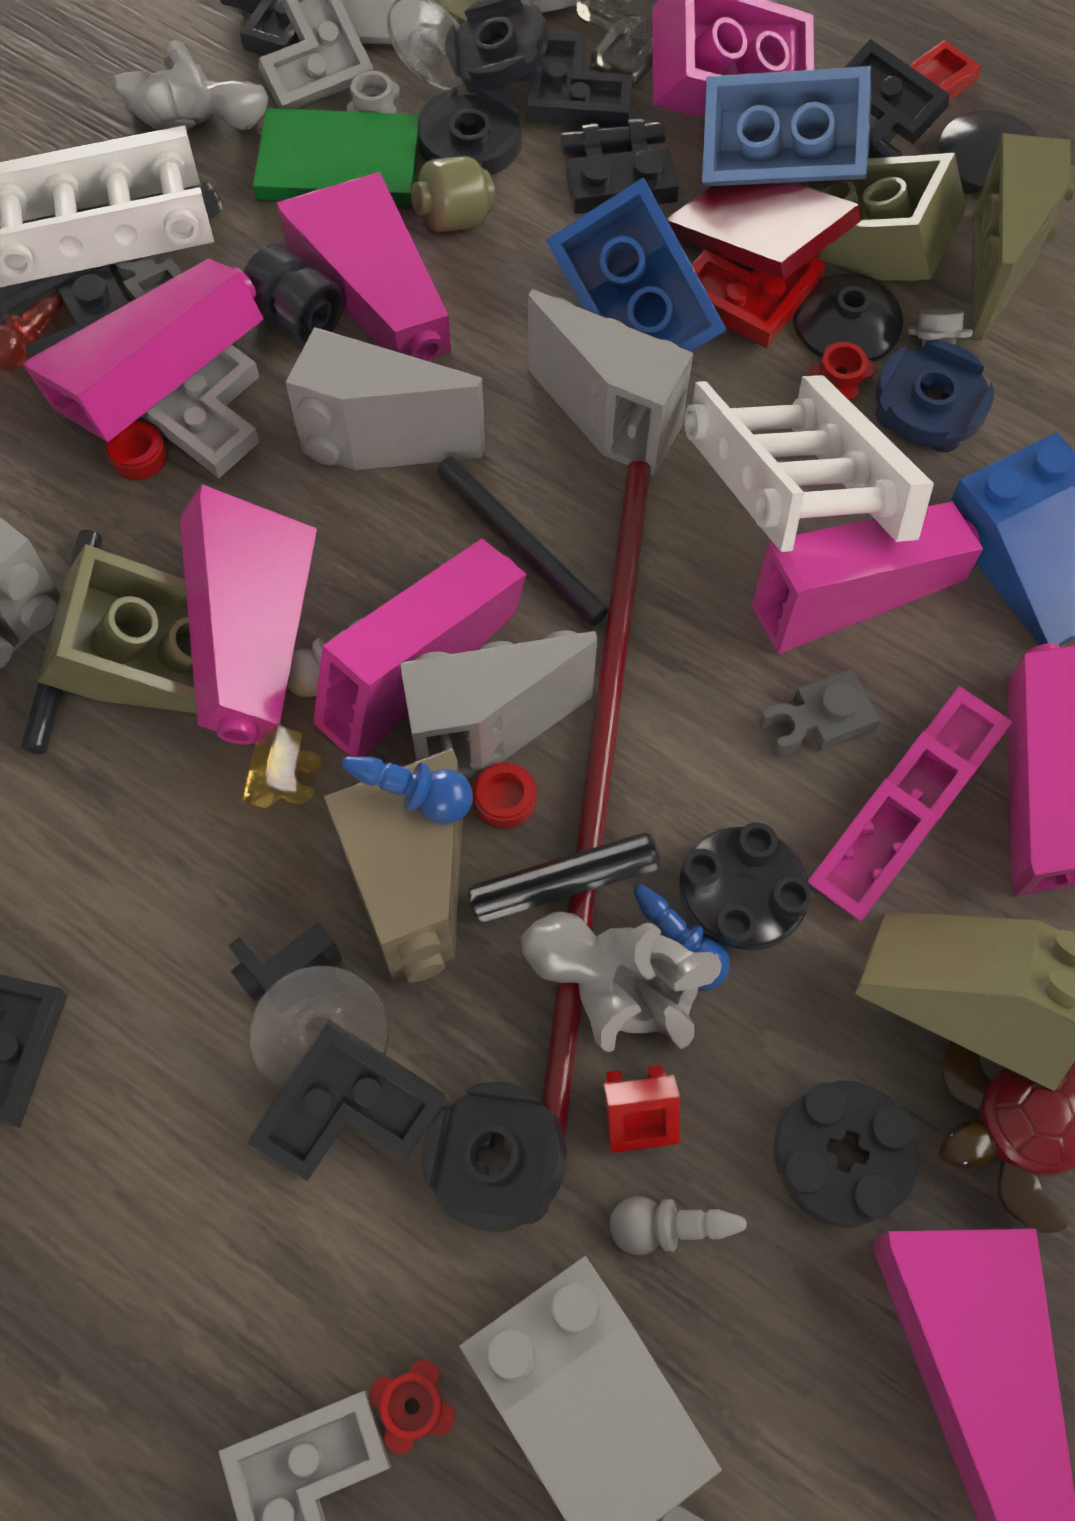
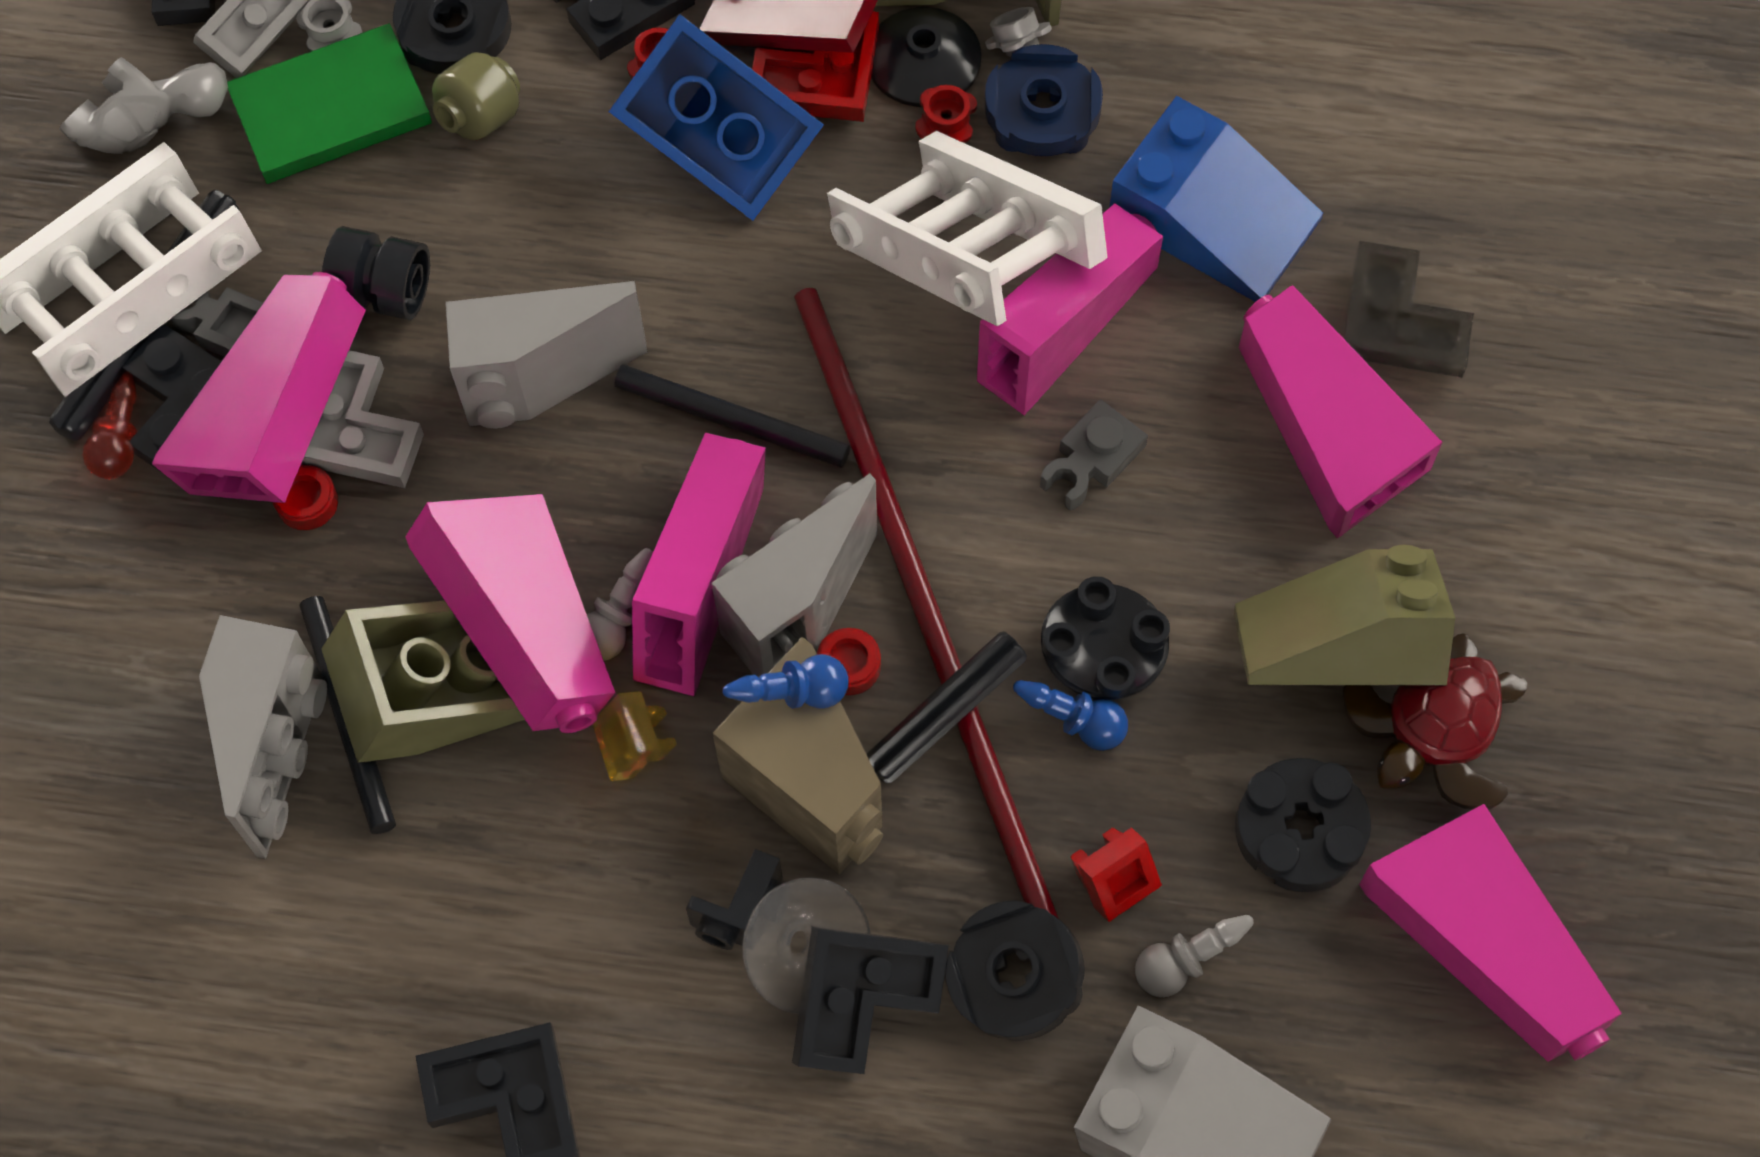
camera: 25 degrees left, 0 degrees up
dark pink slope [277,172,451,361] -> none
light grey animal [521,912,722,1052] -> none
light grey slope [528,289,693,476] -> none
dark pink slope [807,686,1013,922] -> none

